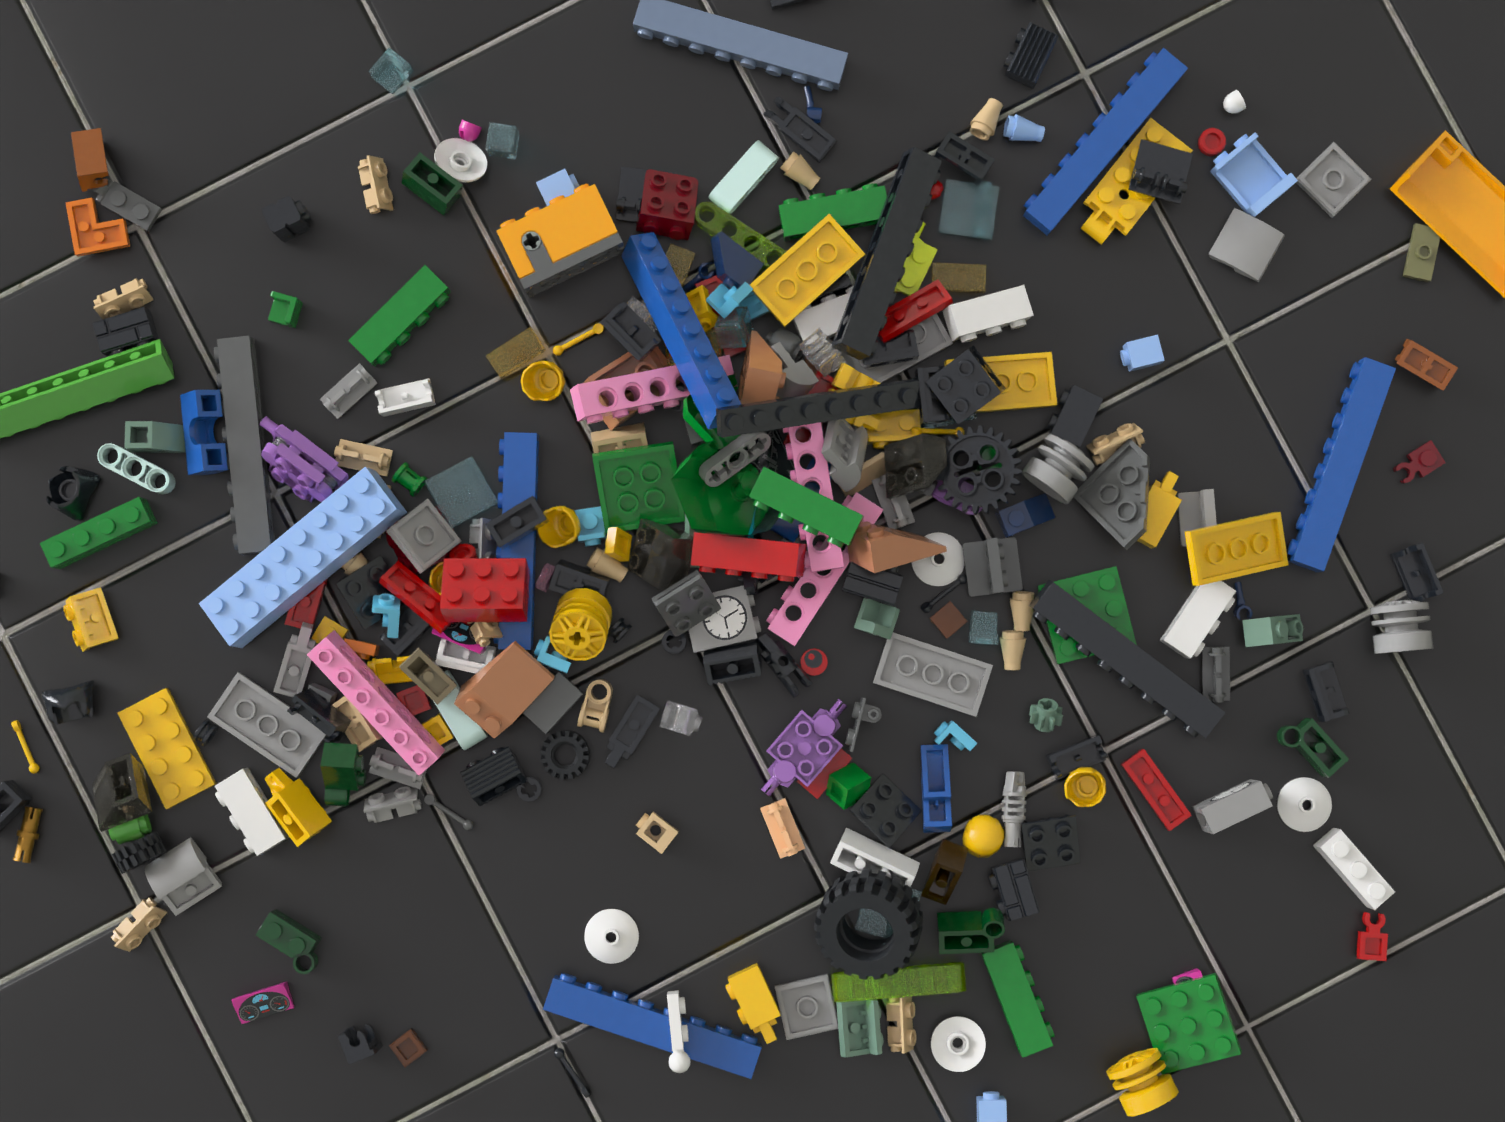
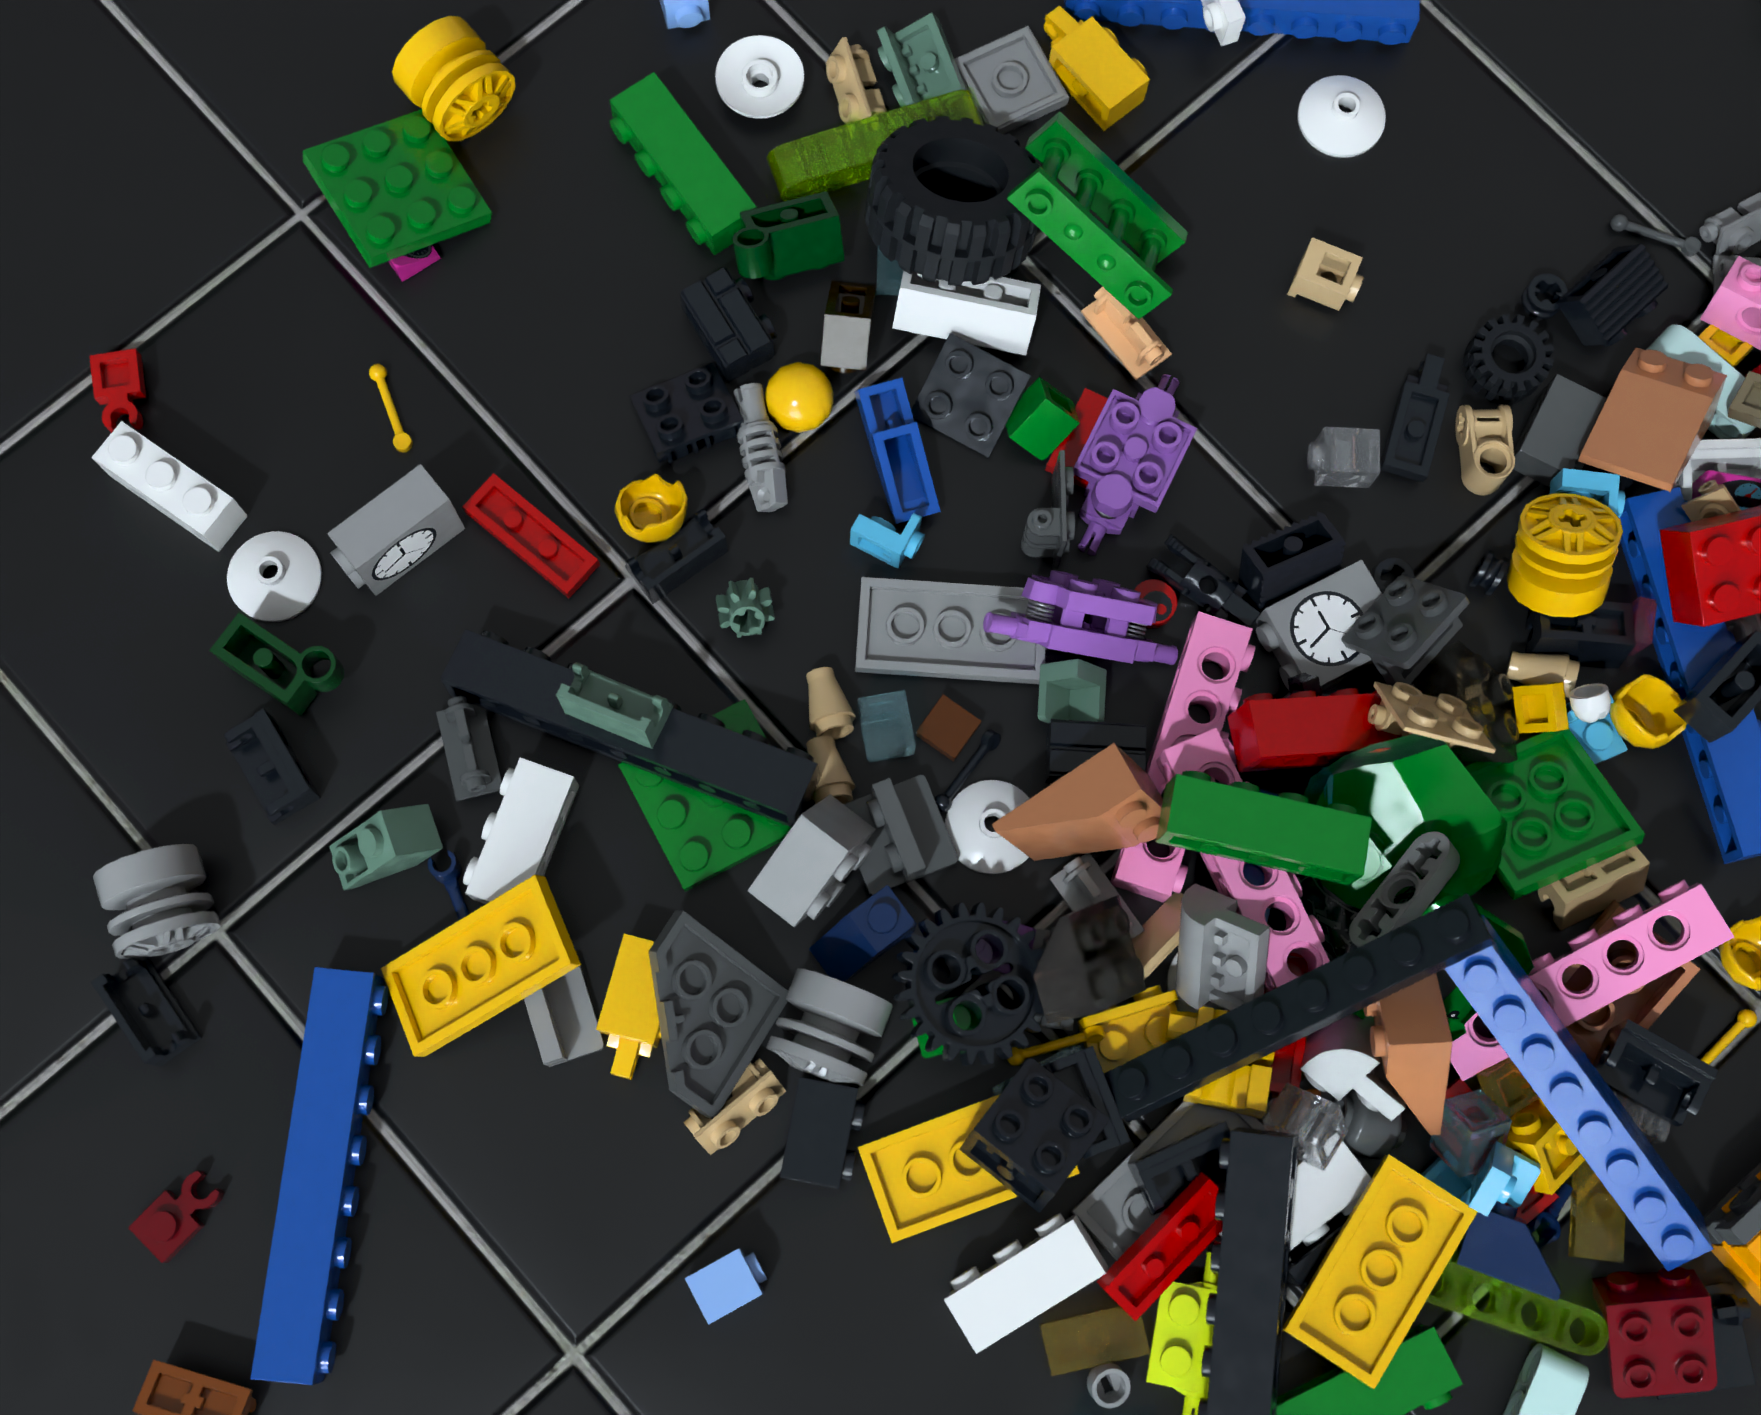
camera: 160 degrees right, 10 degrees down
none -> yellow hinge [369,364,413,453]
none -> sand green hinge [556,662,673,749]
none -> light grey brick [748,794,876,927]
none -> medium lavender piece [983,570,1178,665]
none -> green fence [1007,111,1188,319]
none -> light grey hinge [1087,1362,1131,1408]
none -> tan hinge [1368,682,1496,754]
none -> white hinge [1569,683,1611,723]

